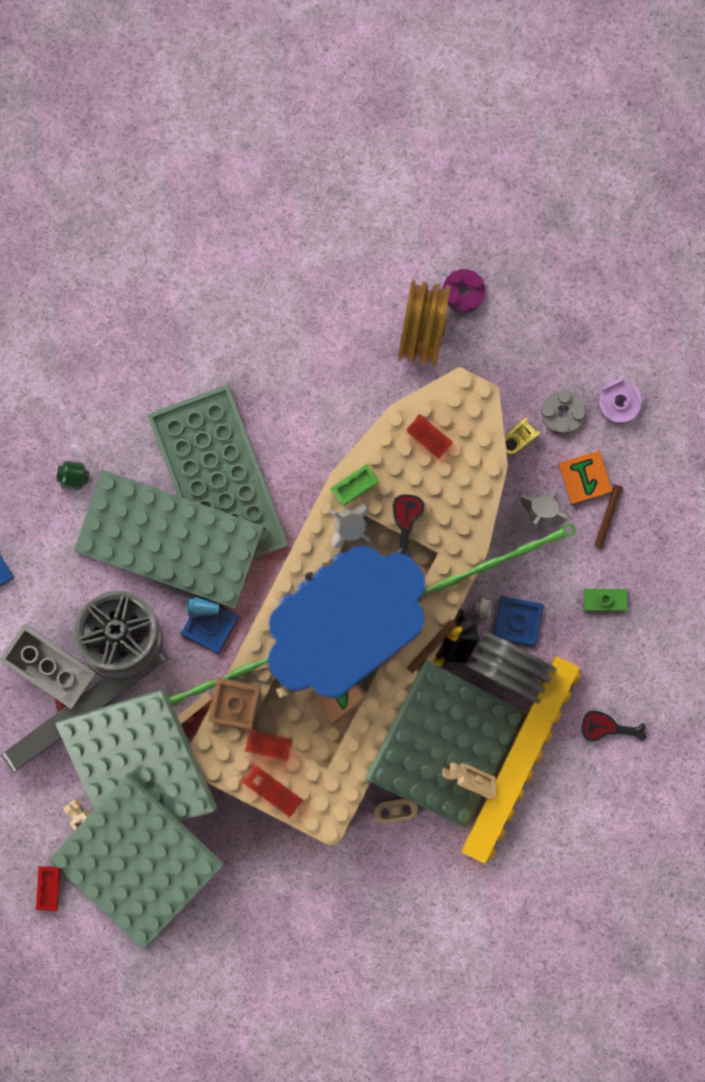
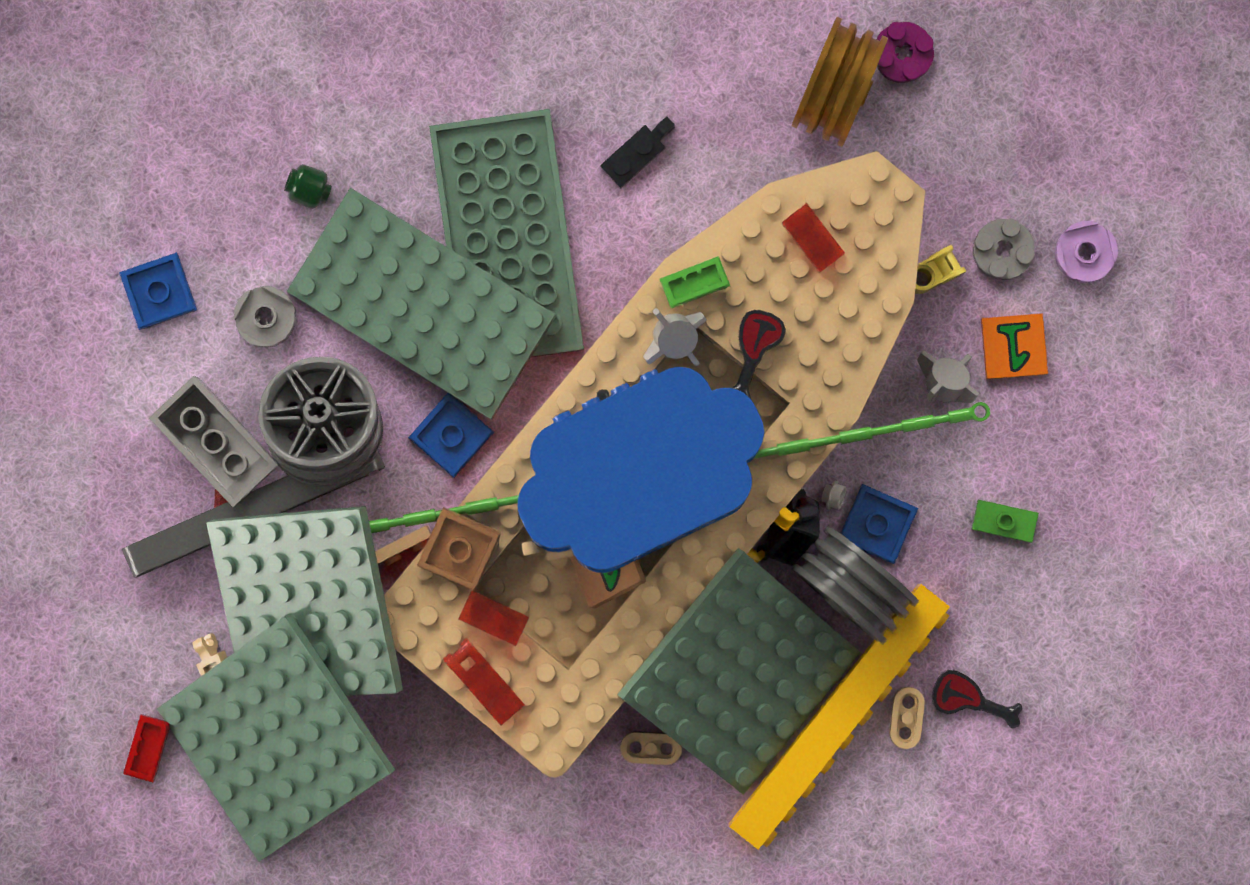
camera: 15 degrees right, 0 degrees up
dark azure cone [187,597,219,618] -> none
reddish brown bar [406,619,457,674] -> none
tan plate [442,763,497,799] -> none
reddish brown bar [594,484,623,548] -> none
none -> light grey plate [234,286,296,347]
none -> black plate [600,116,675,189]
none -> tan plate [889,687,925,749]

